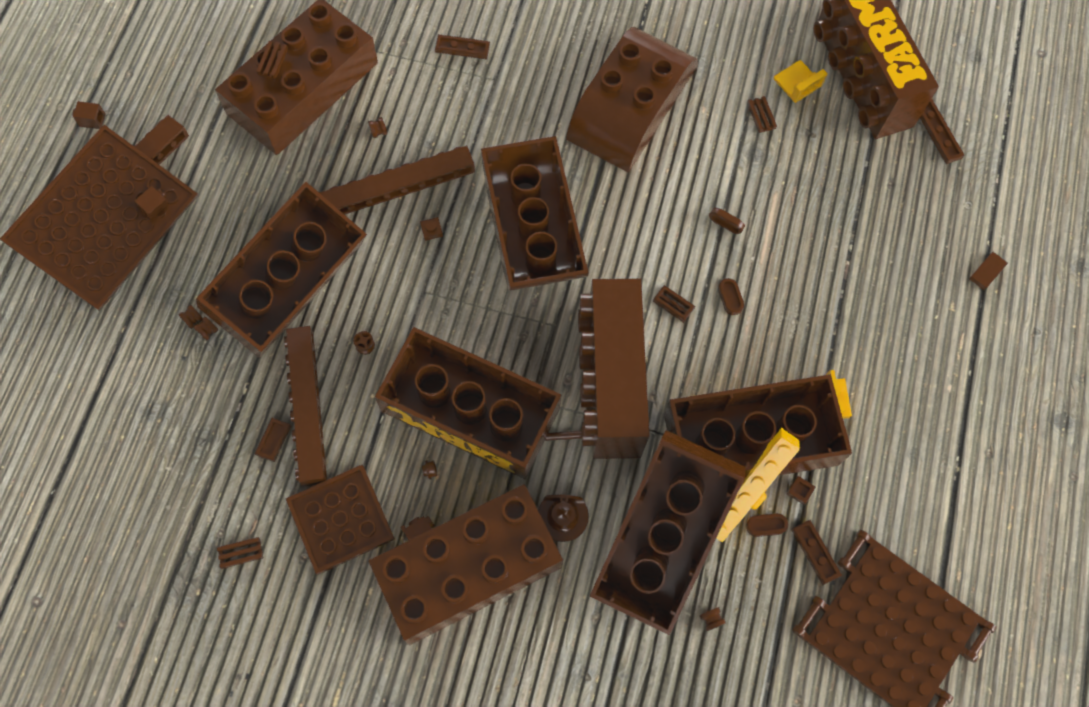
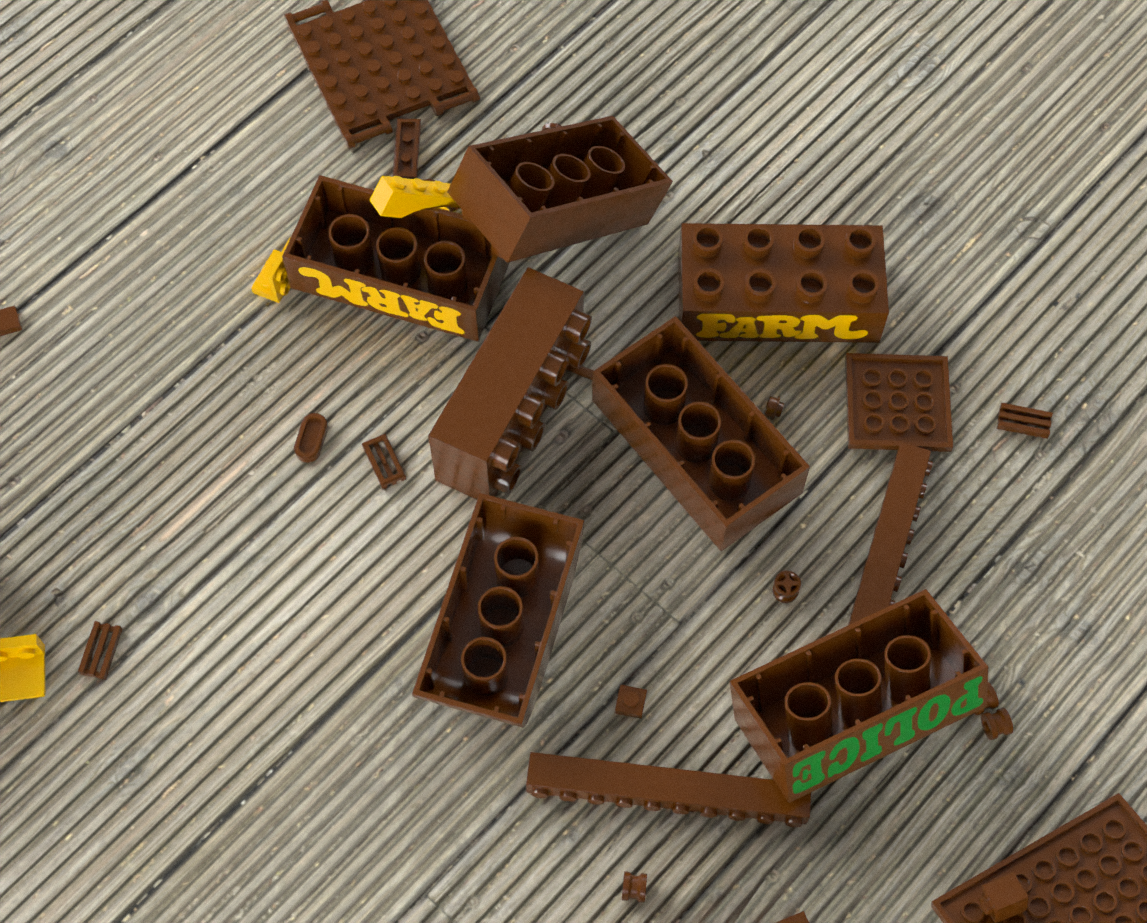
camera: 150 degrees left, 5 degrees down
reddish brown tile [254,418,291,462] -> none
reddish brown brick [400,516,435,540] -> none
reddish brown hat [538,495,589,542] -> none
reddish brown brick [566,27,698,173] -> none
reddish brown tile [709,207,745,234] -> none

